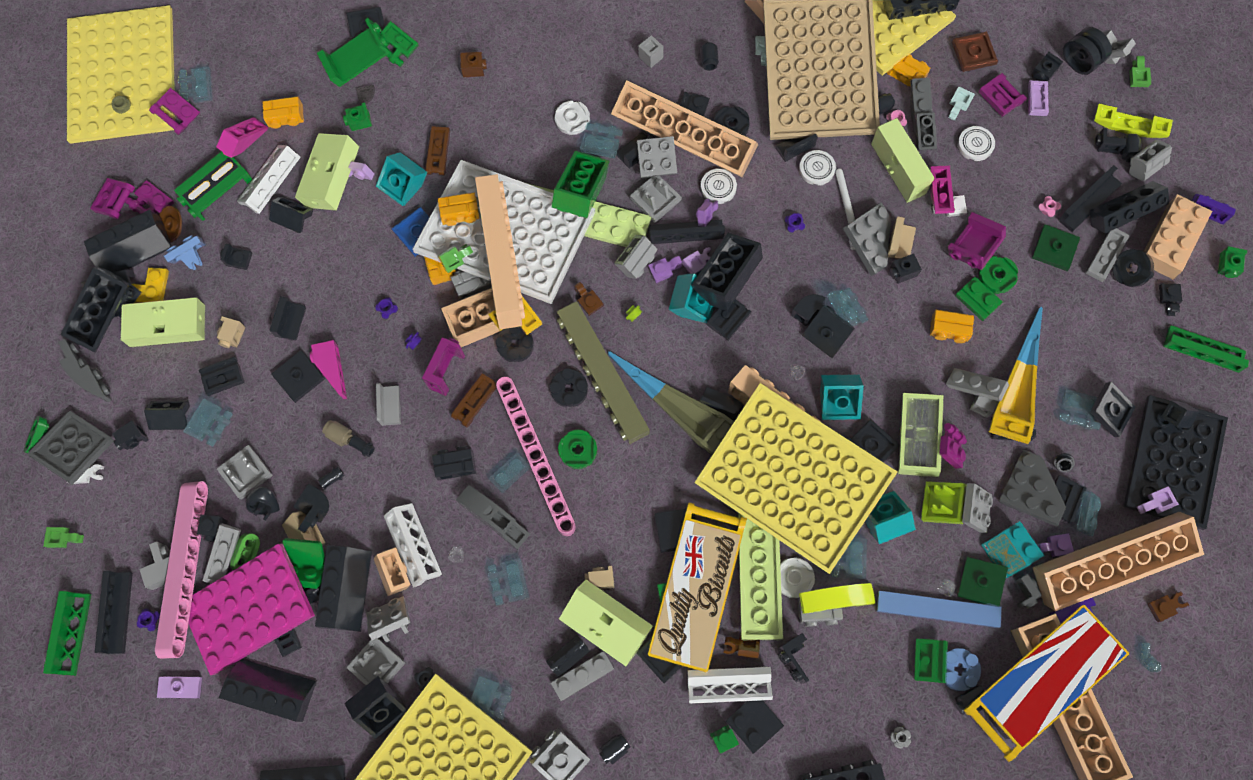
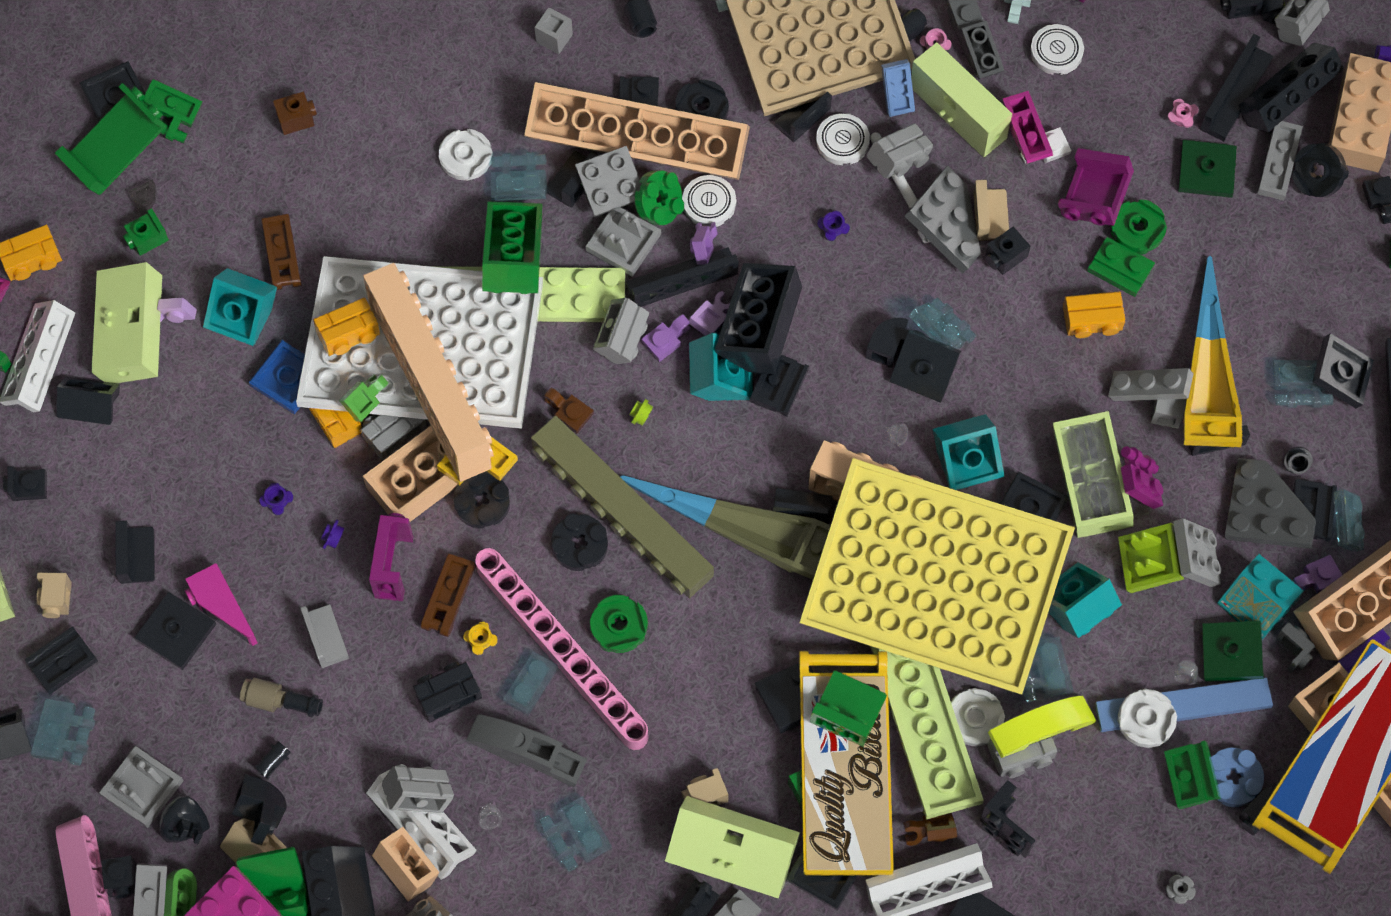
camera: 20 degrees left, 5 degrees down
none -> light grey brick [382,765,454,813]
none -> yellow plate [463,622,498,655]
none -> green plate [635,170,684,225]
none -> green bracket [810,671,887,747]
none -> light grey brick [867,123,933,179]
none -> medium blue plate [881,59,915,117]
none -> white tile [1117,689,1177,748]

